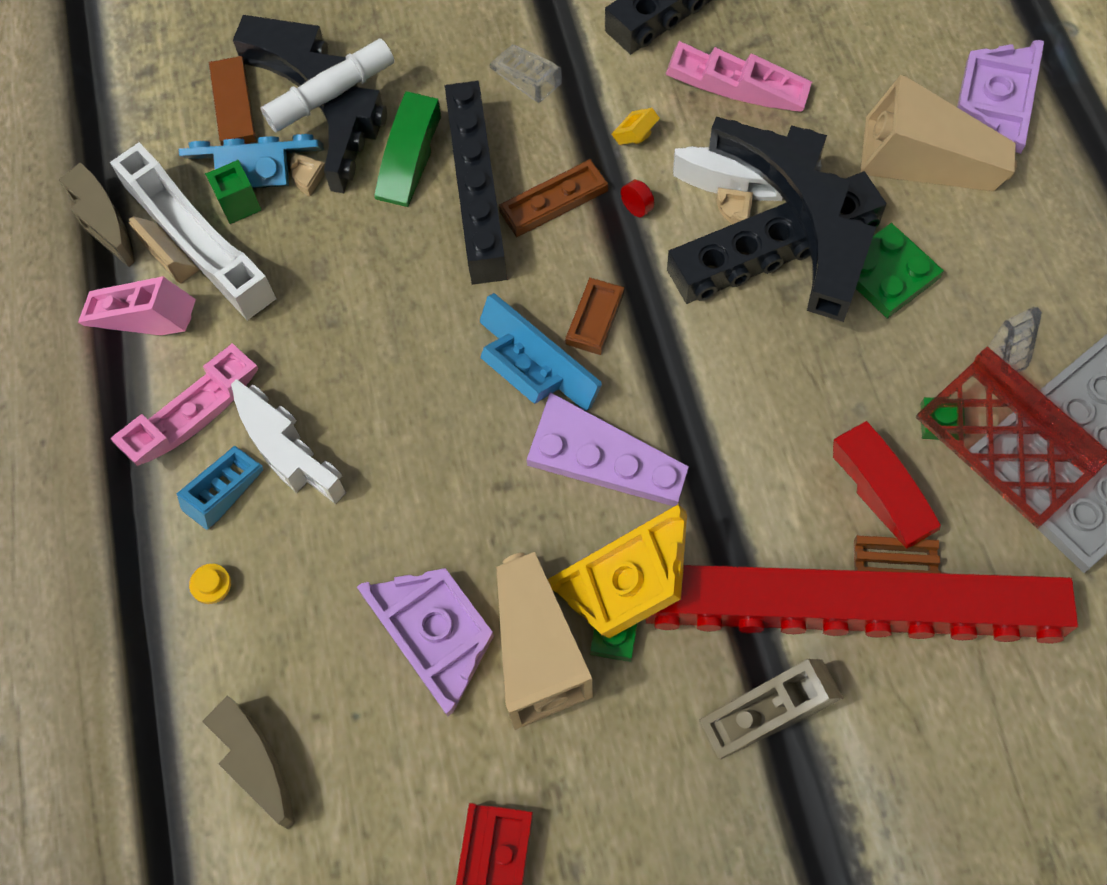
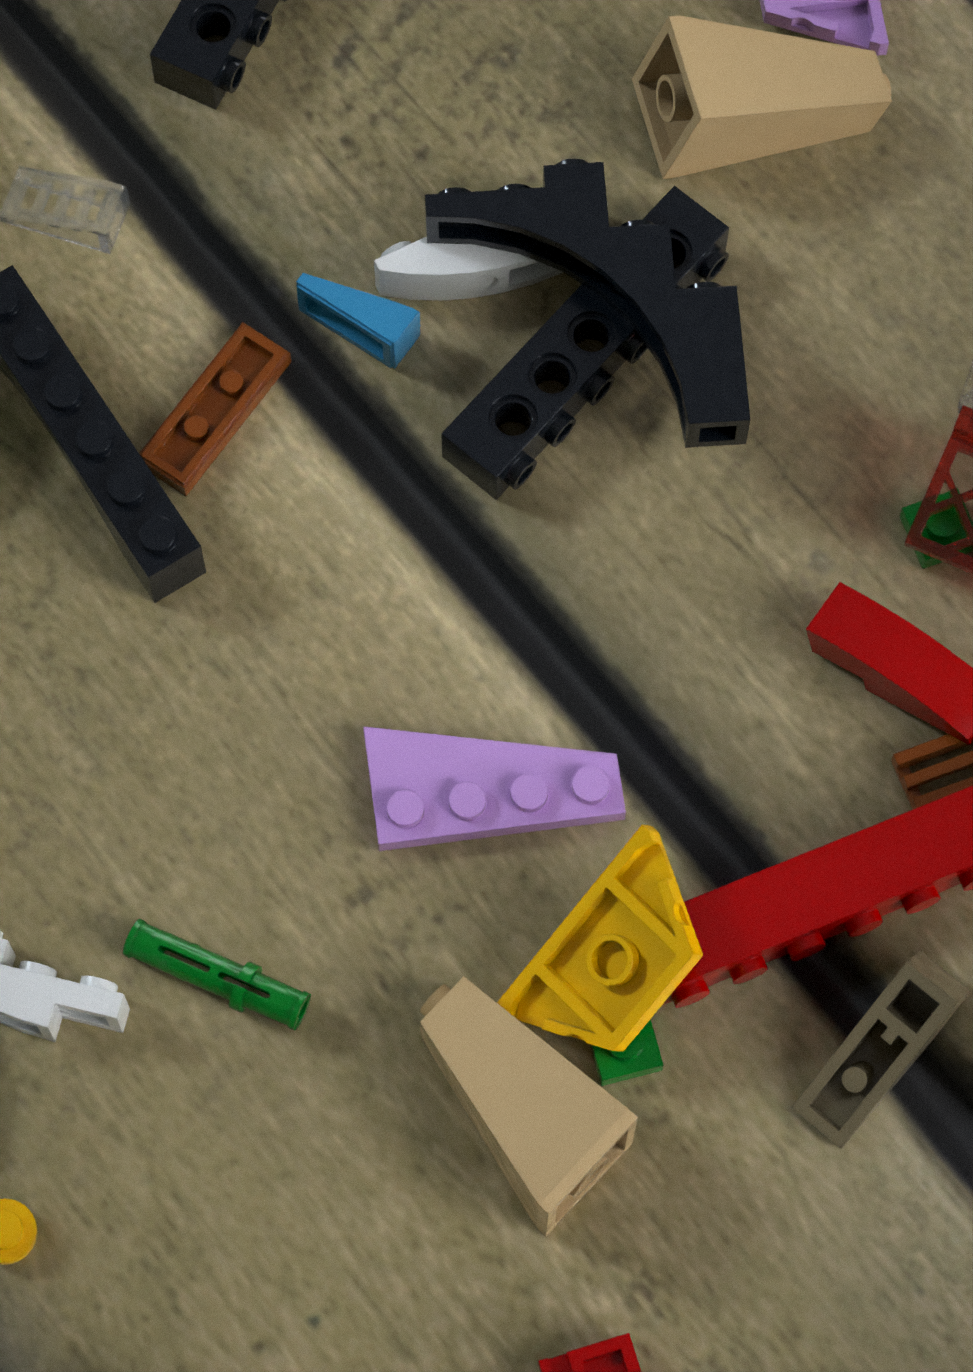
camera: 30 degrees left, 5 degrees up
lavender wing [357,568,494,716] -> none
dark azure bracket [480,293,602,411] -> none
dark orange tile [565,277,625,355] -> none
yellow plate [611,107,660,145] -> none
red tile [621,179,655,217] -> none
bright pink slope [665,41,812,112] -> none
tan tile [716,187,753,224] -> none
green plate [856,223,944,319] -> none
none -> green pin [123,919,311,1031]
none -> dark azure slope [296,273,421,369]

